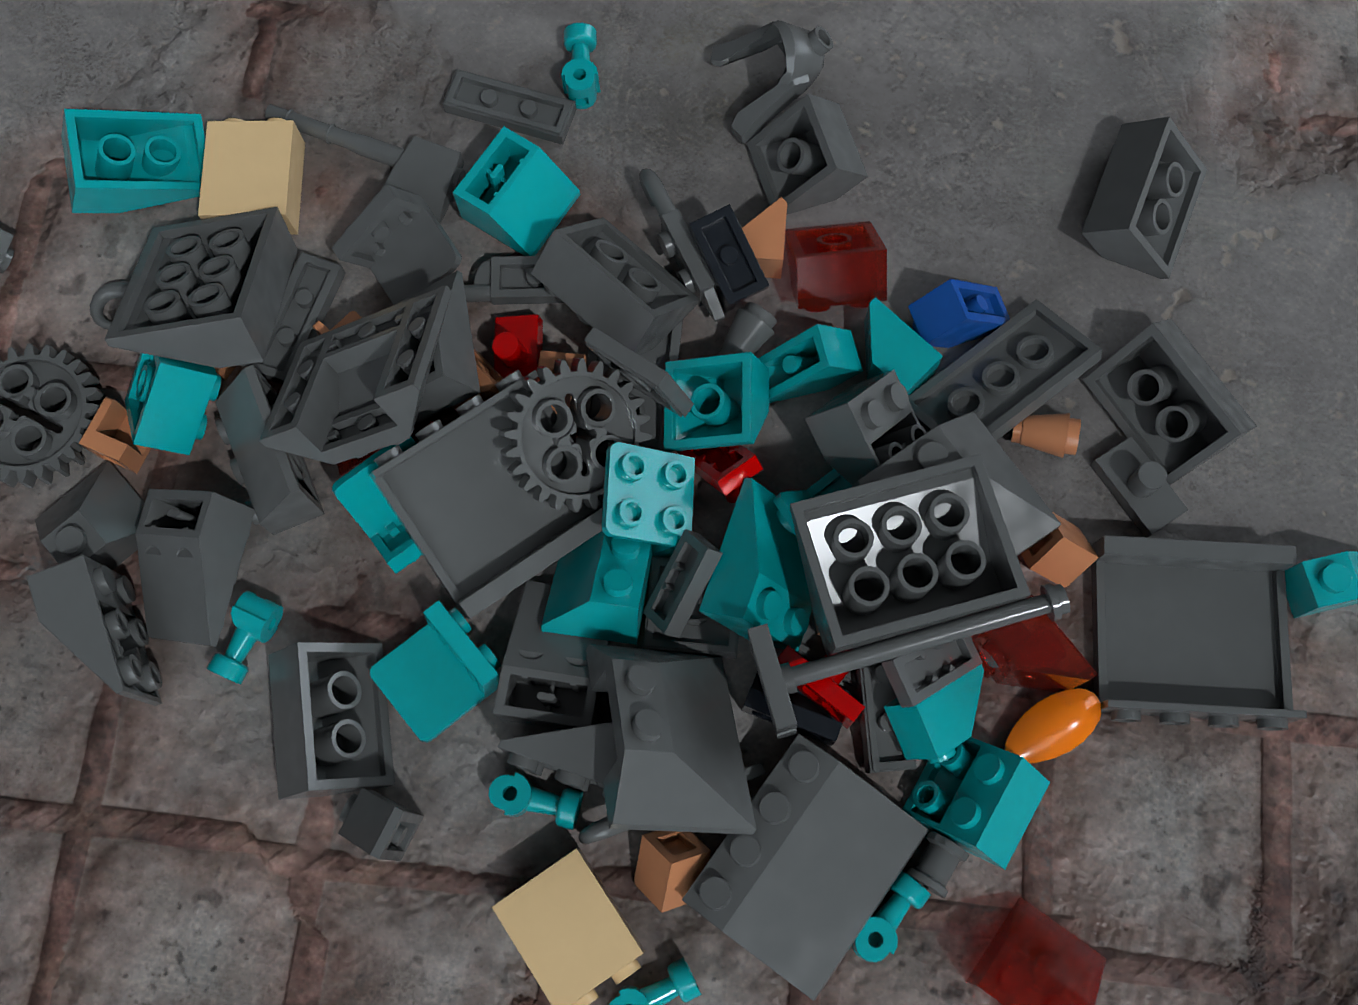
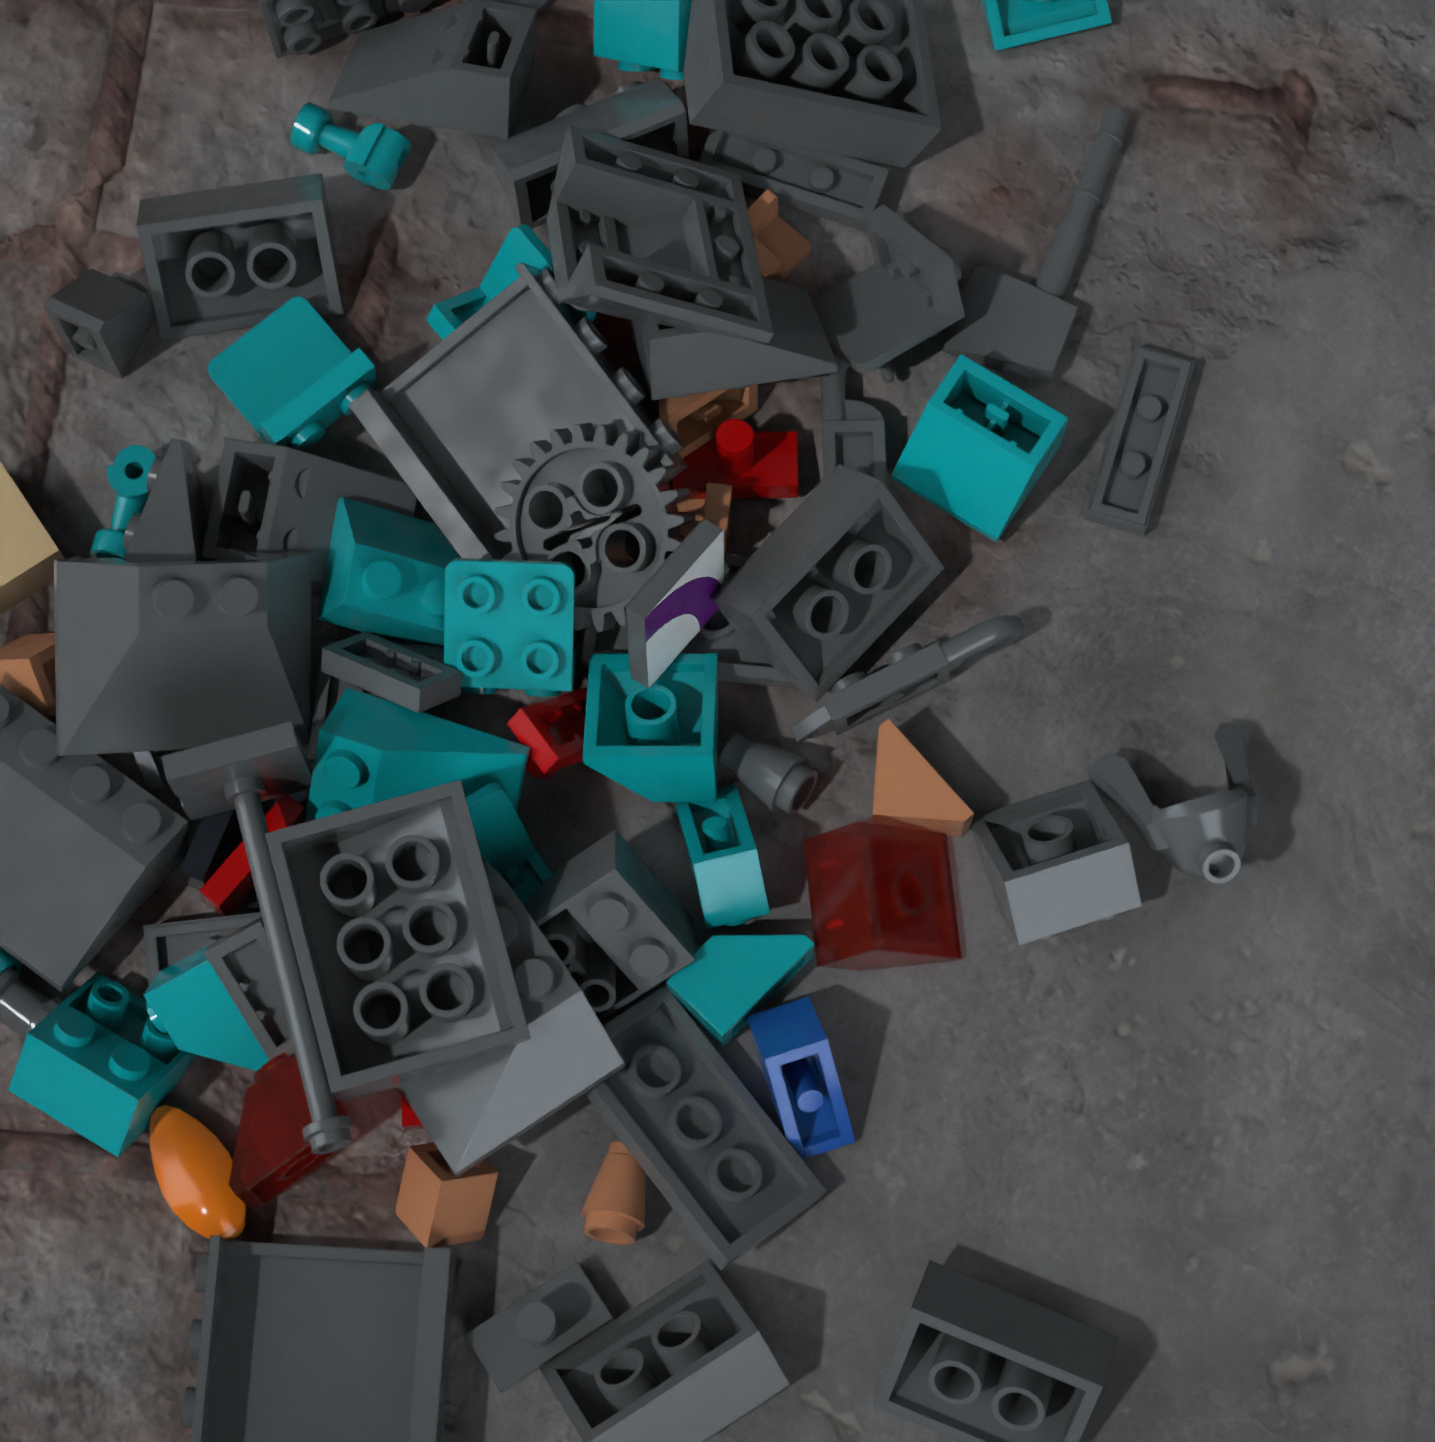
camera: 90 degrees right, 0 degrees up
tan brick [198,118,305,235] -> none
teal leg [561,23,601,109] -> none
black panel [688,204,770,312] -> none

